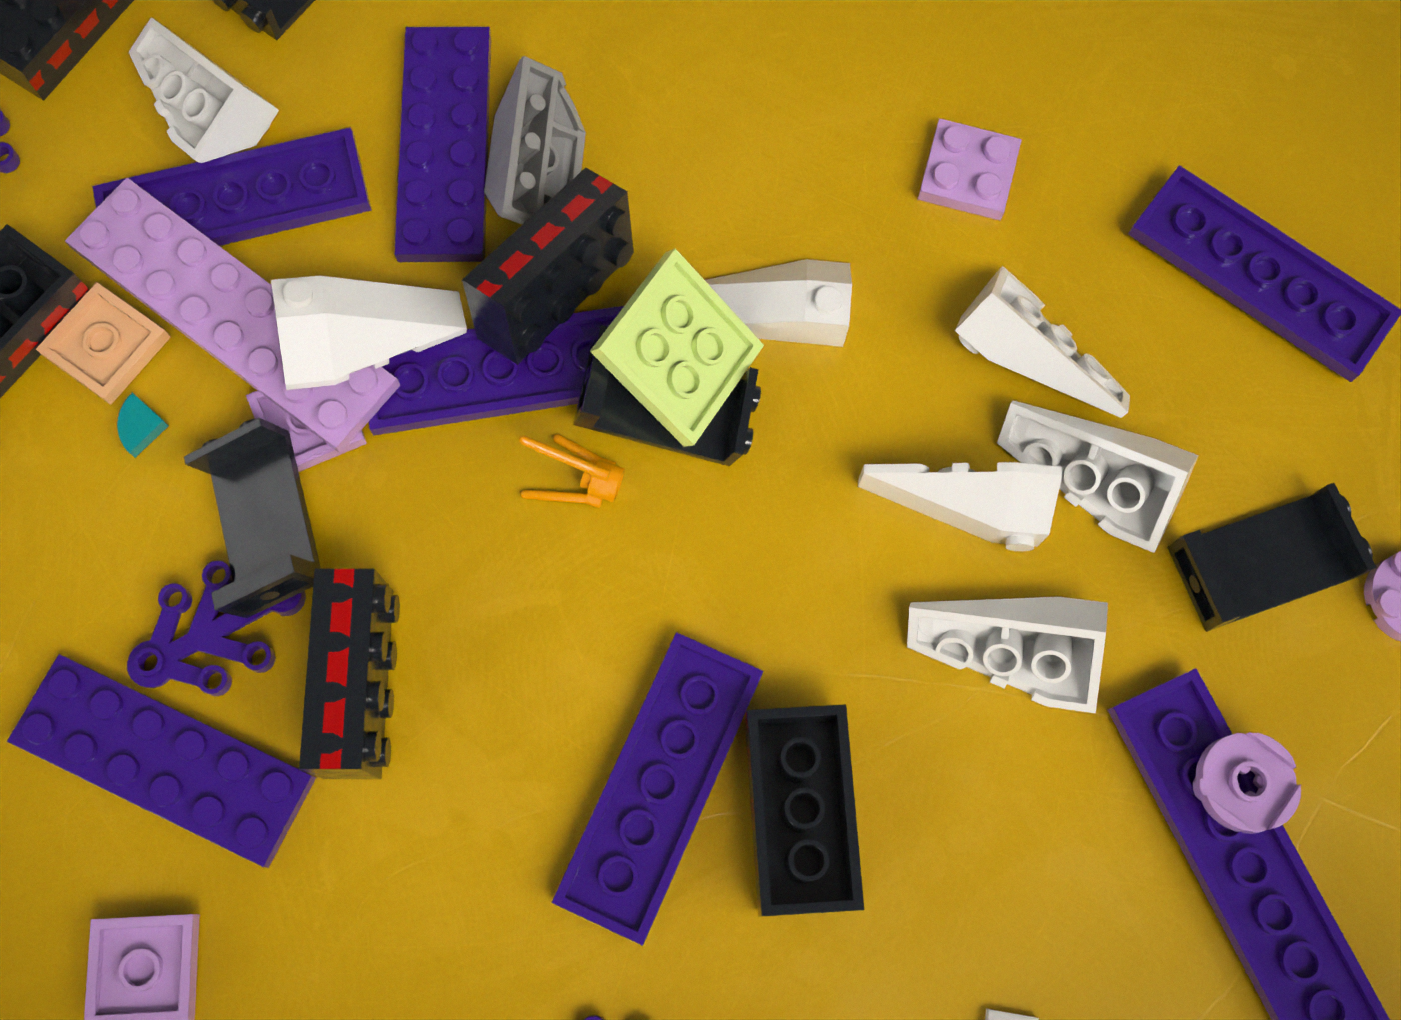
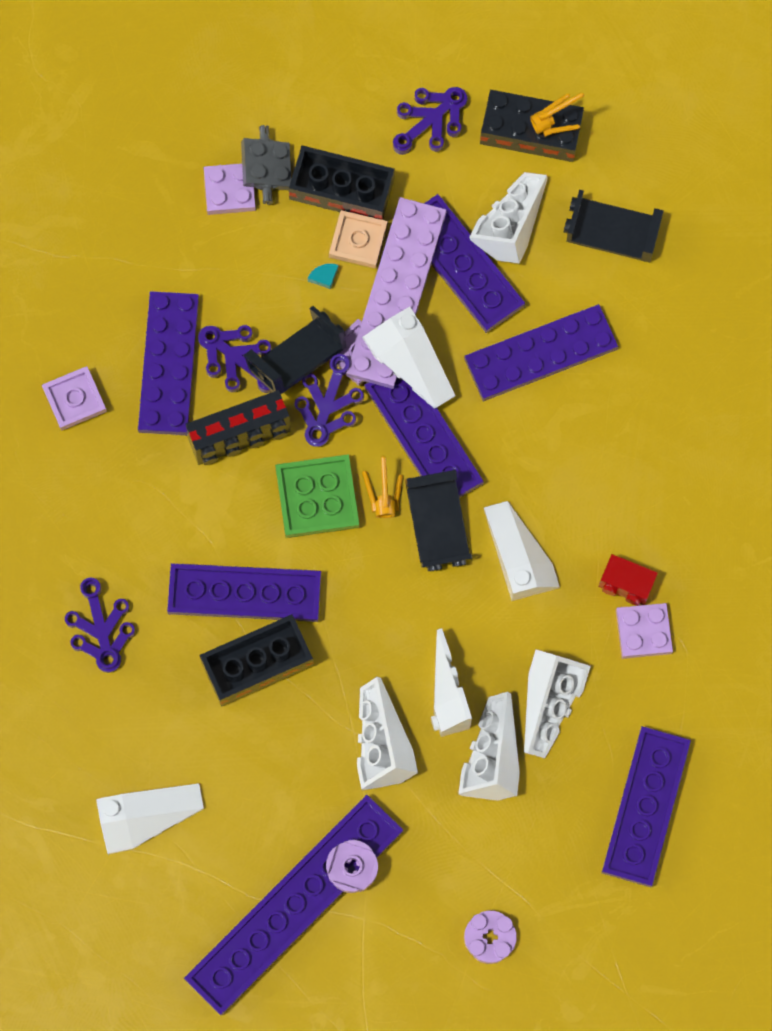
camera: 70 degrees right, 0 degrees up
black brick [462,168,634,365] -> none
light grey wedge [484,56,586,225] -> none
yellowish green plate [590,248,764,447] -> none
black panel [1167,483,1377,632] -> none
none -> bright green plate [275,454,359,538]
none -> dark purple plant [295,354,364,447]
none -> red brick [598,554,658,606]

